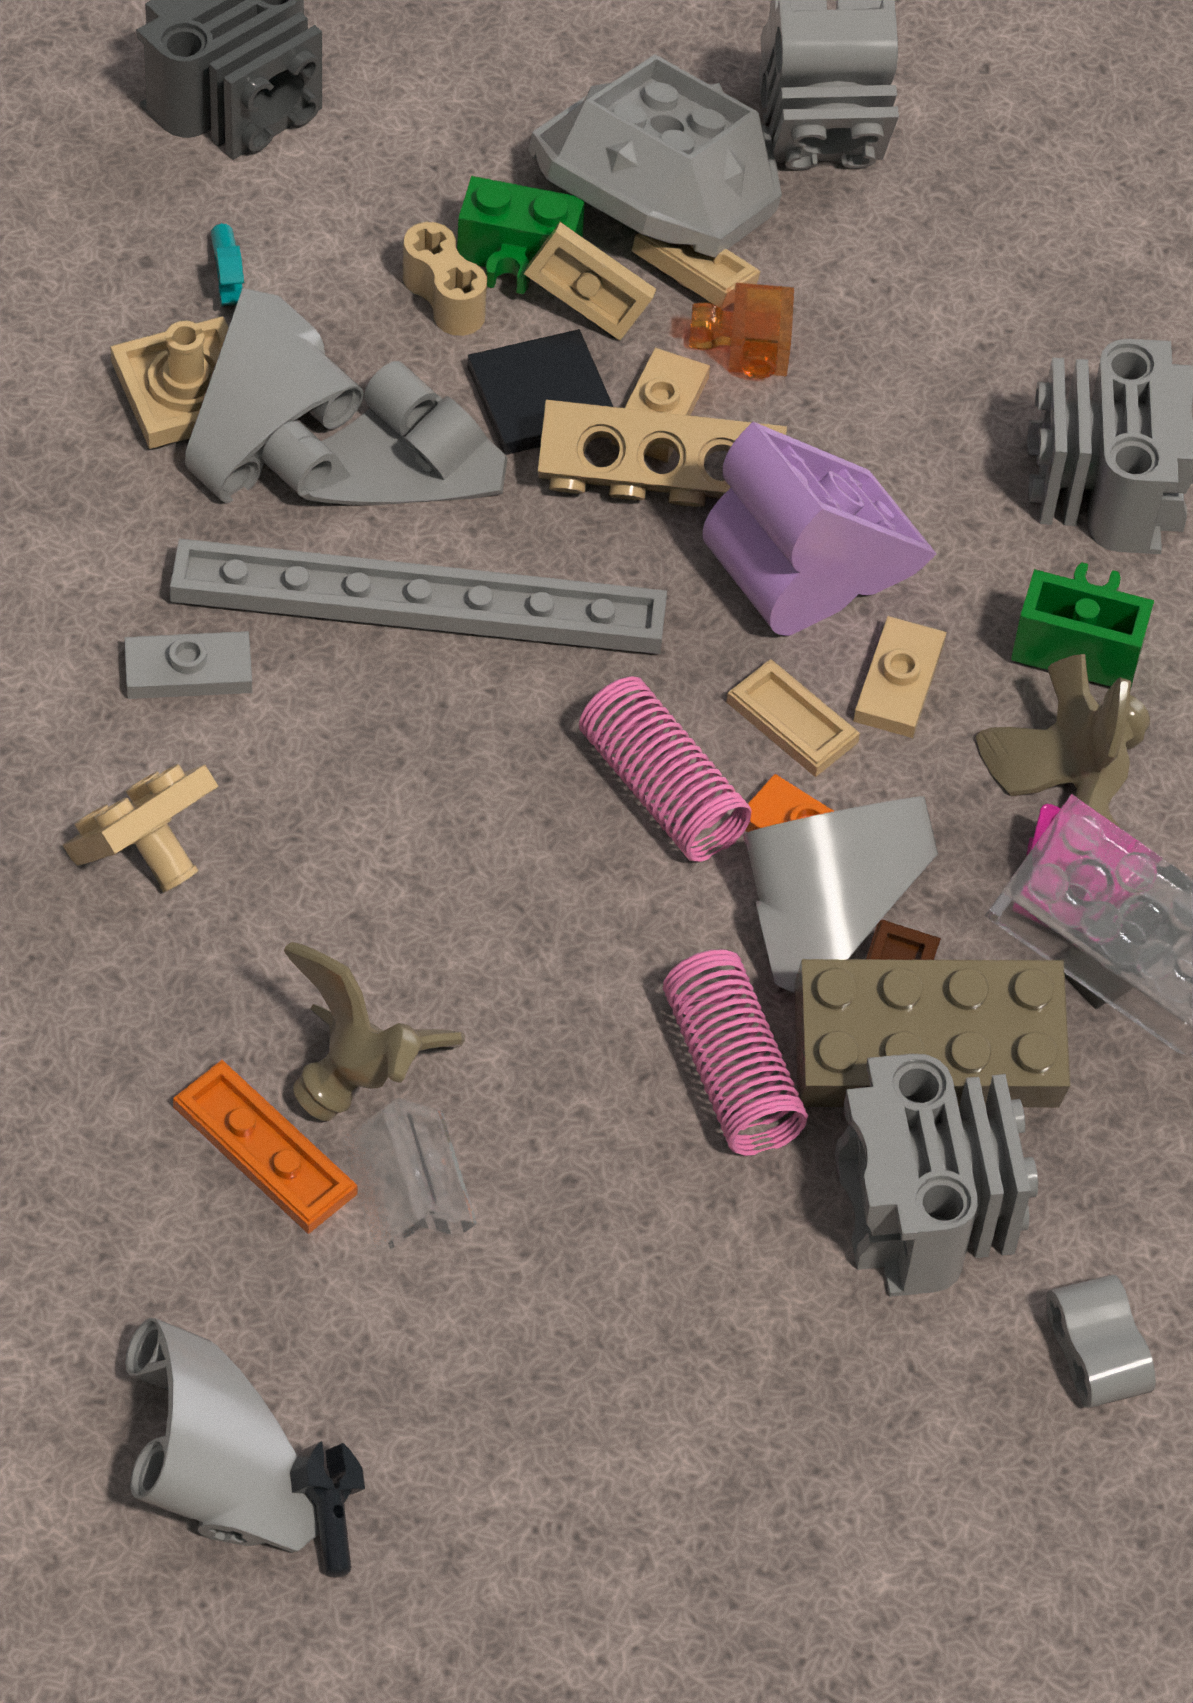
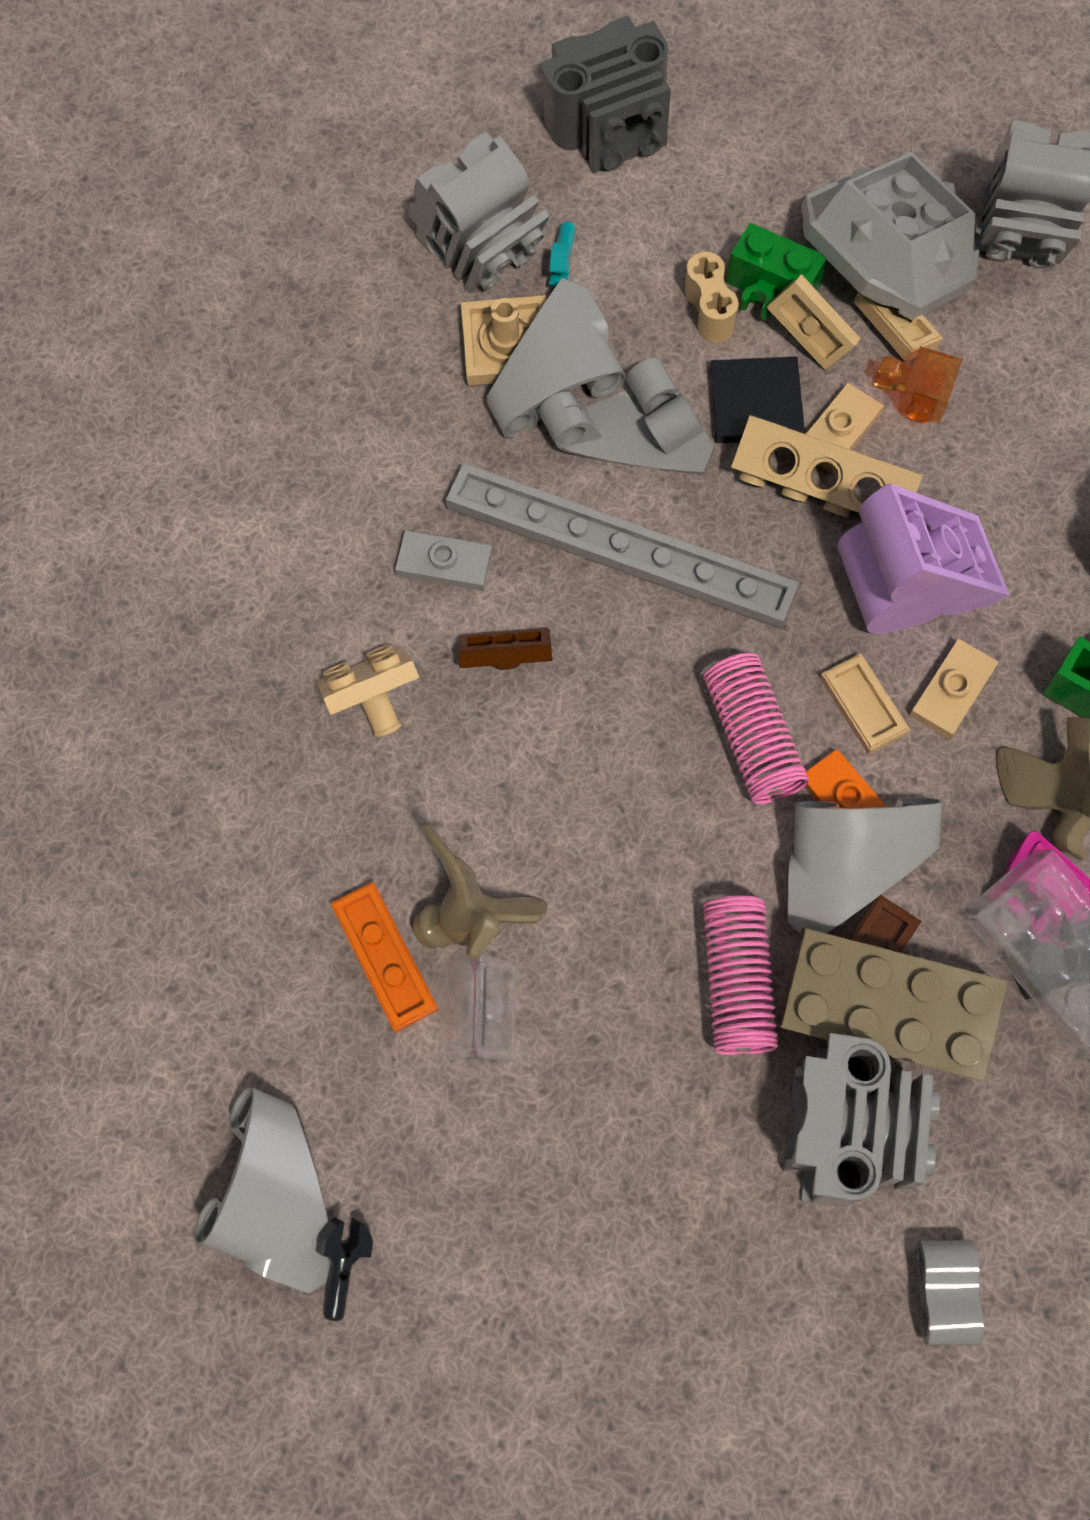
camera: 25 degrees right, 15 degrees up
none -> light grey piece [408,131,550,294]
none -> reddish brown plate [458,628,553,670]

